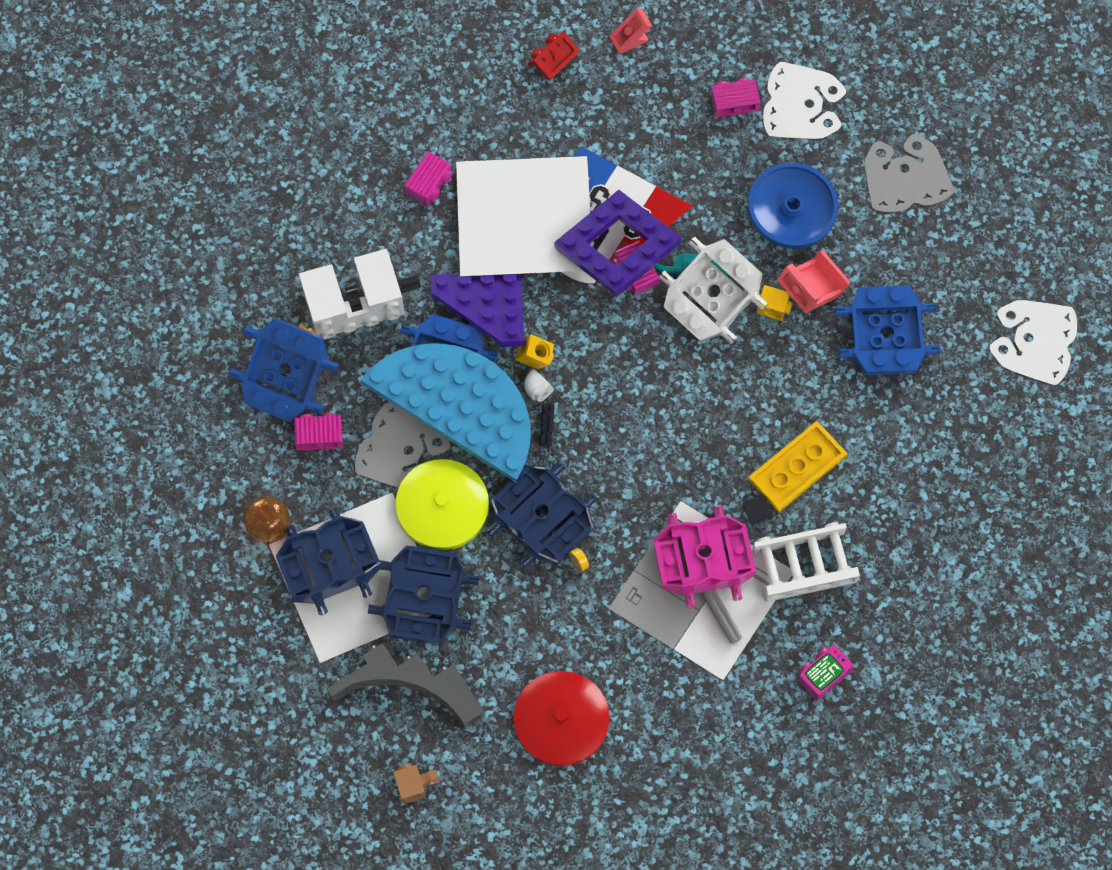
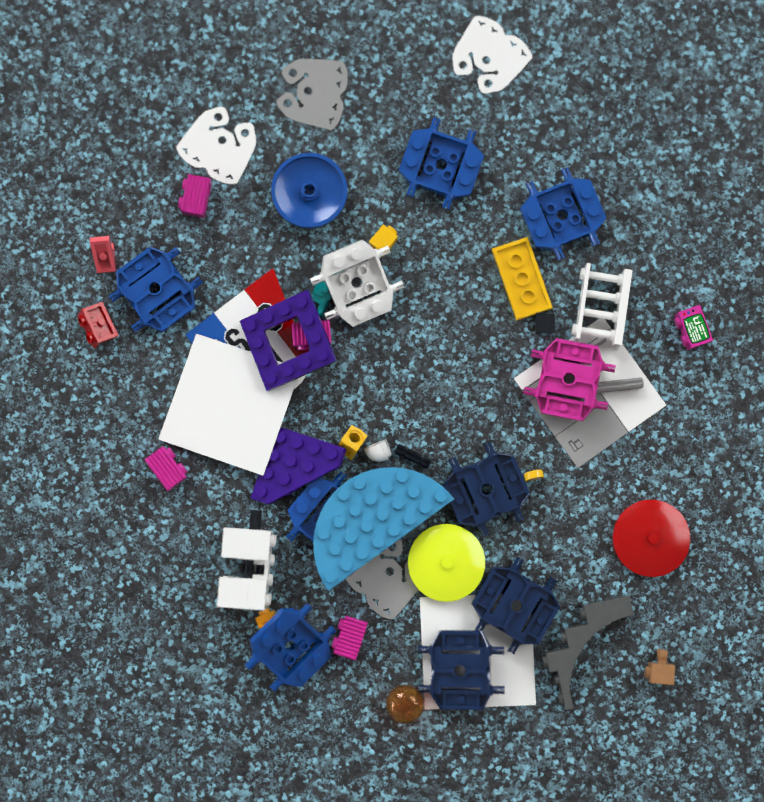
camera: 70 degrees left, 15 degrees up
coral panel [777,250,850,313] -> none
none -> blue piece [109,247,203,333]
none -> blue piece [520,167,606,261]

